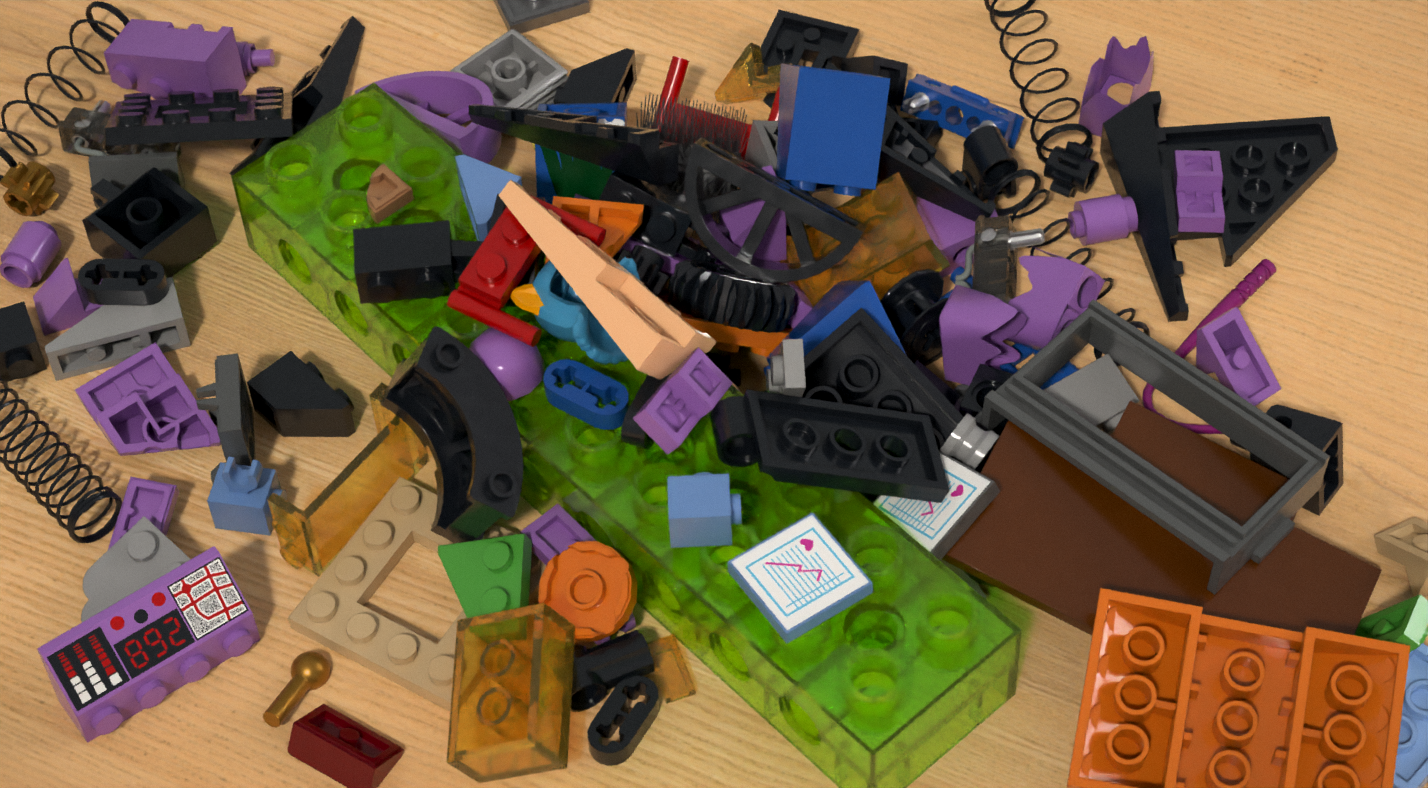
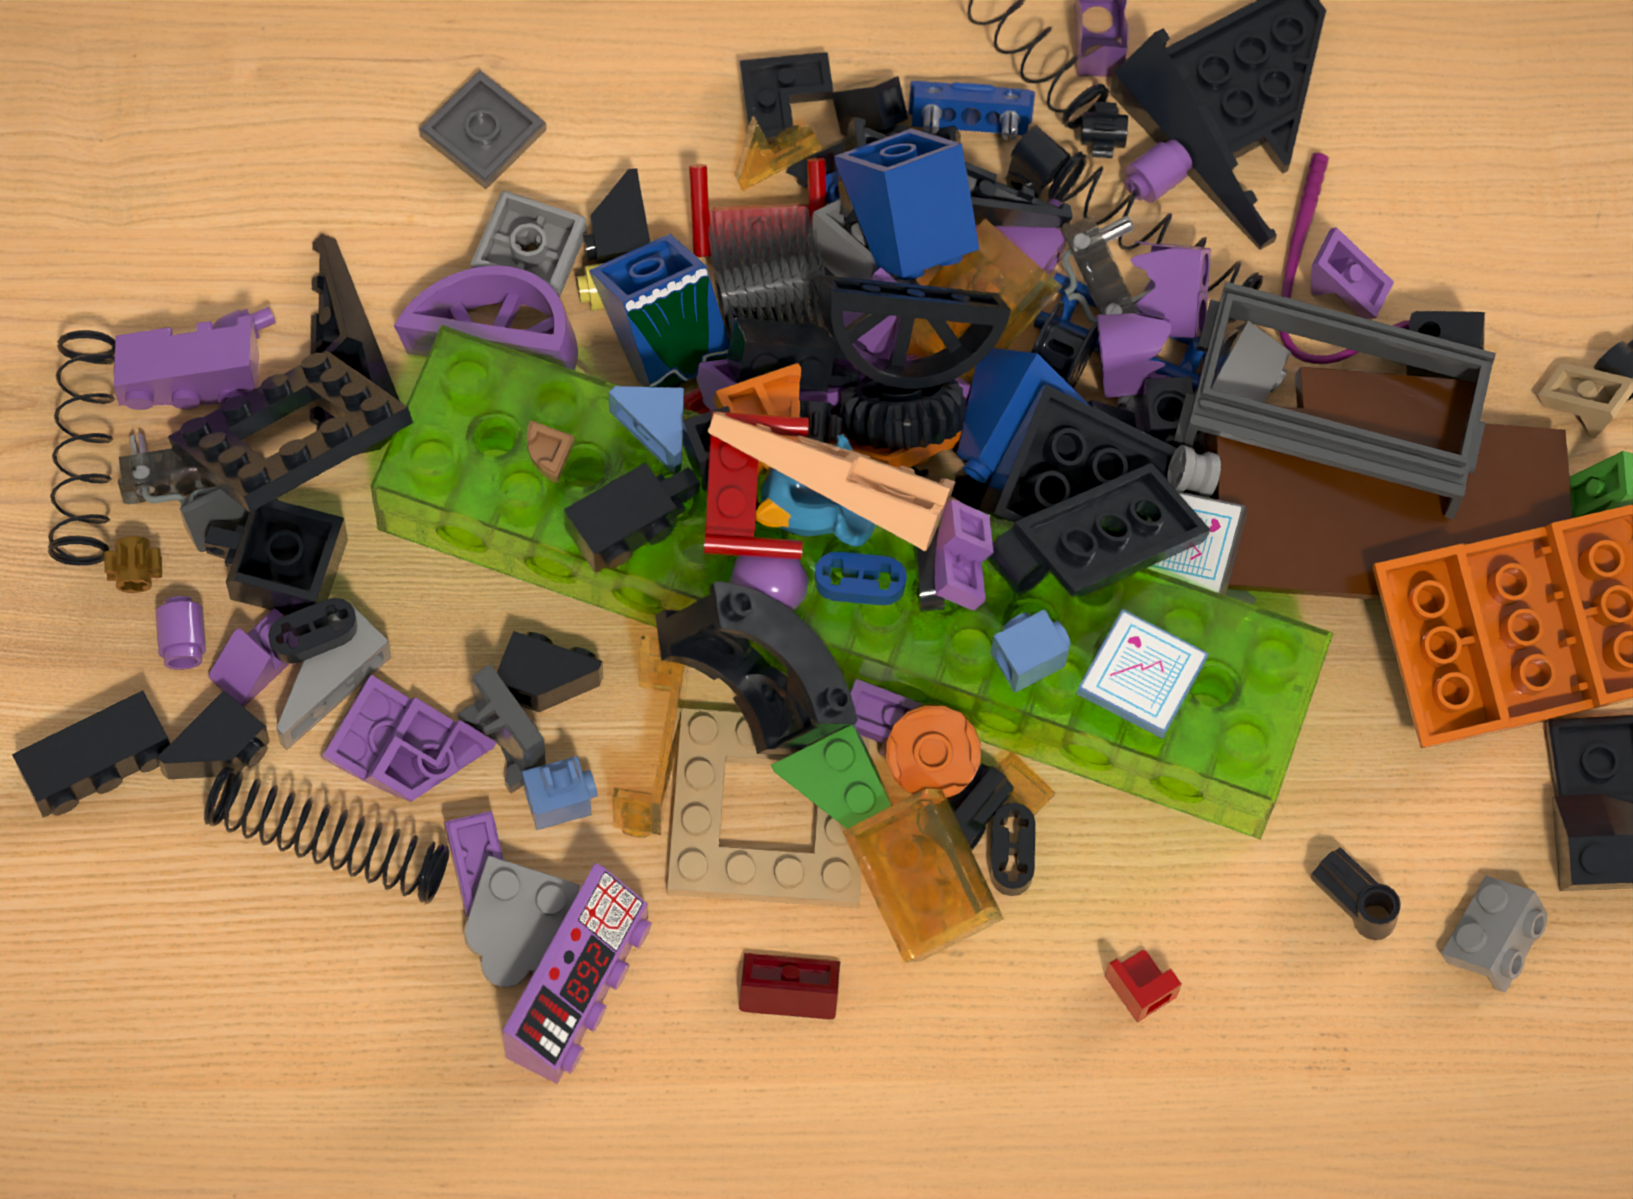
camera: 35 degrees left, 15 degrees up
pearl gold bar [263,651,330,727] -> none
black wedge [469,104,679,186] -> none
light grey plate [766,339,806,397] -> none
medium lavender slope [1174,150,1225,233] -> none

